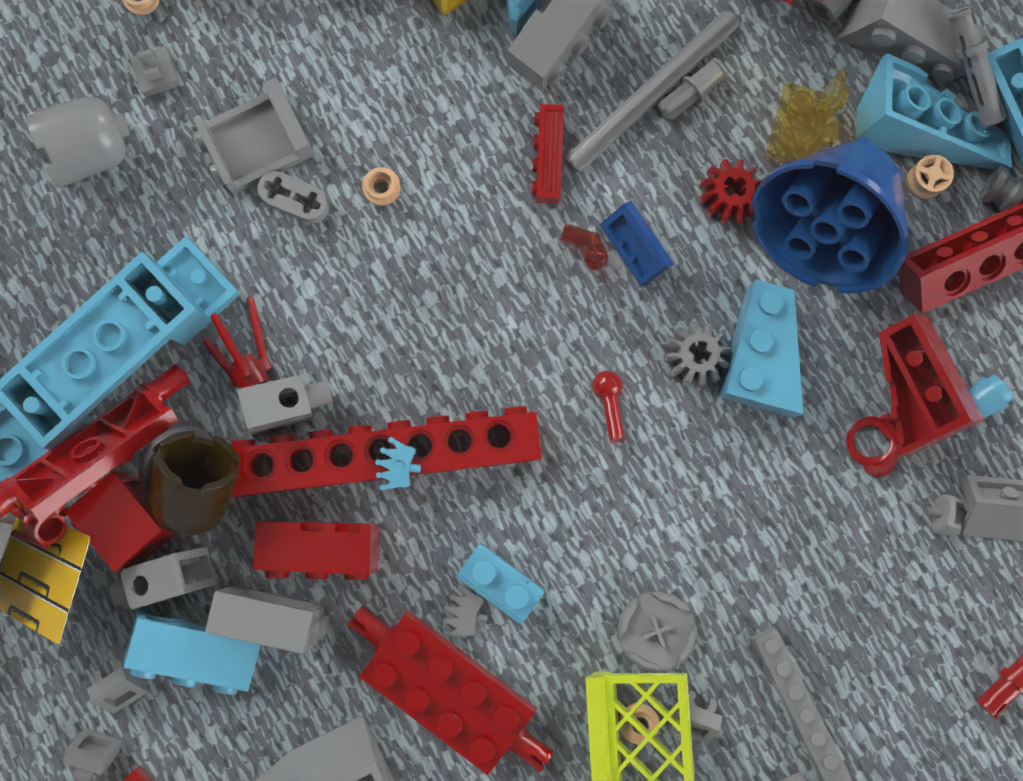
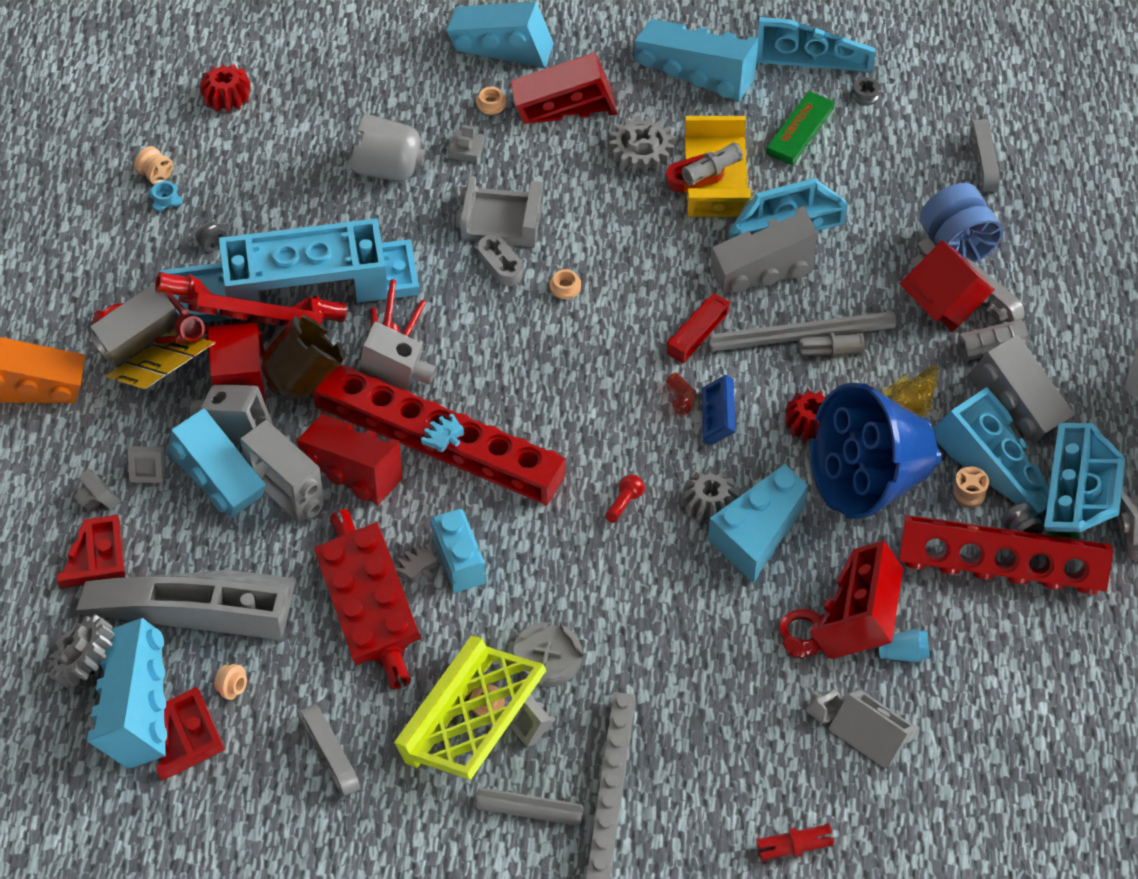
camera: 35 degrees right, 30 degrees down
light grey pin [947,6,1007,126] -> none

